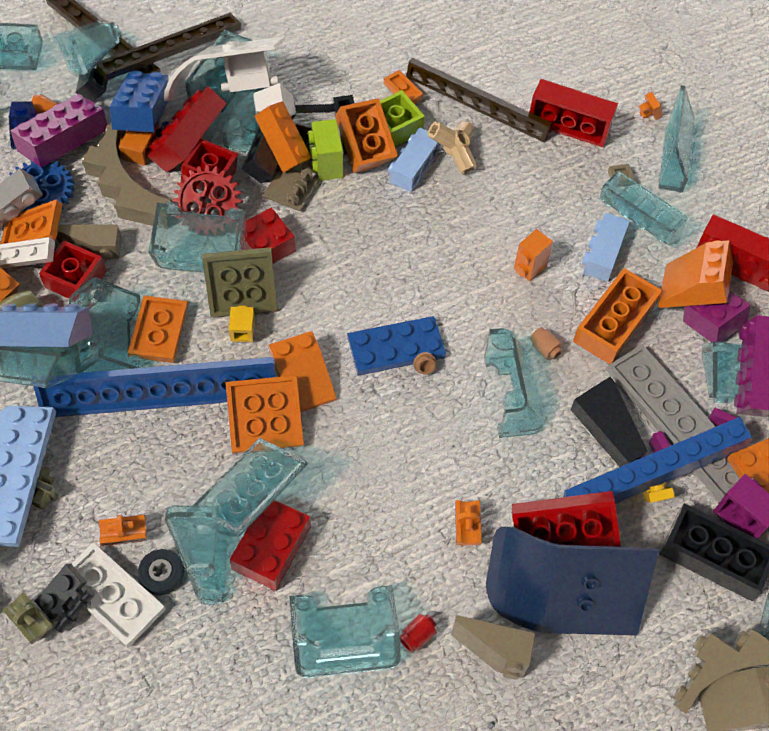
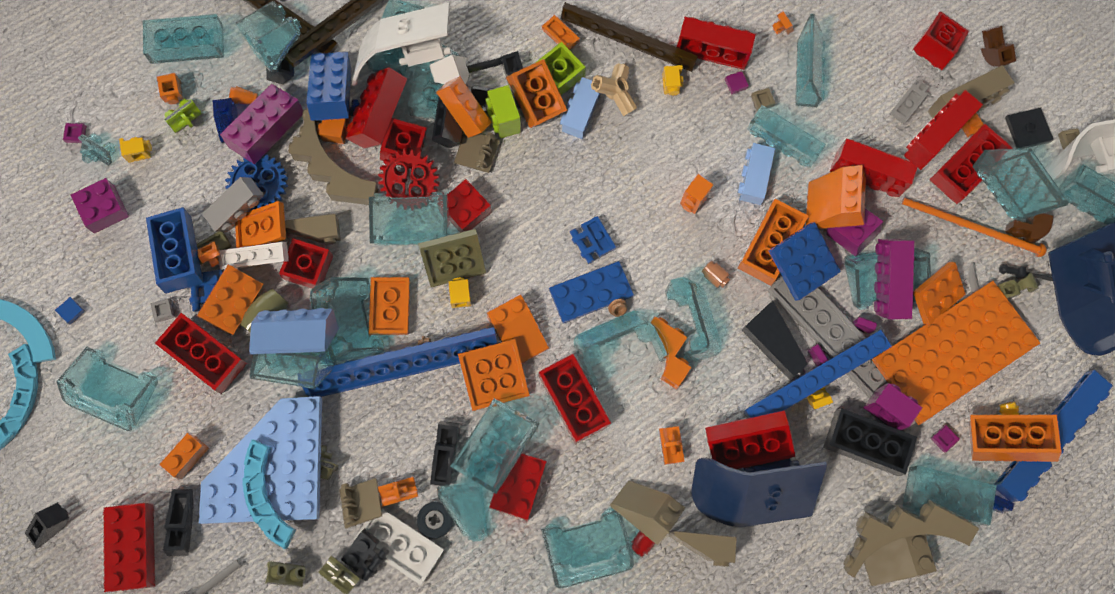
camera: 10 degrees left, 15 degrees up
none -> dark tan hinge [339,478,382,529]
none -> black slope [430,421,460,487]
none -> red brick [538,354,611,445]
none -> blue plate [570,216,616,264]
none -> clear light blue windscreen [573,311,668,391]
none -> dark tan slope [609,480,685,545]
none -> orange arch [649,316,691,390]
none -> yellow brick [662,65,683,96]
none -> magenta tile [724,71,749,95]
none -> blue plate [769,222,841,301]

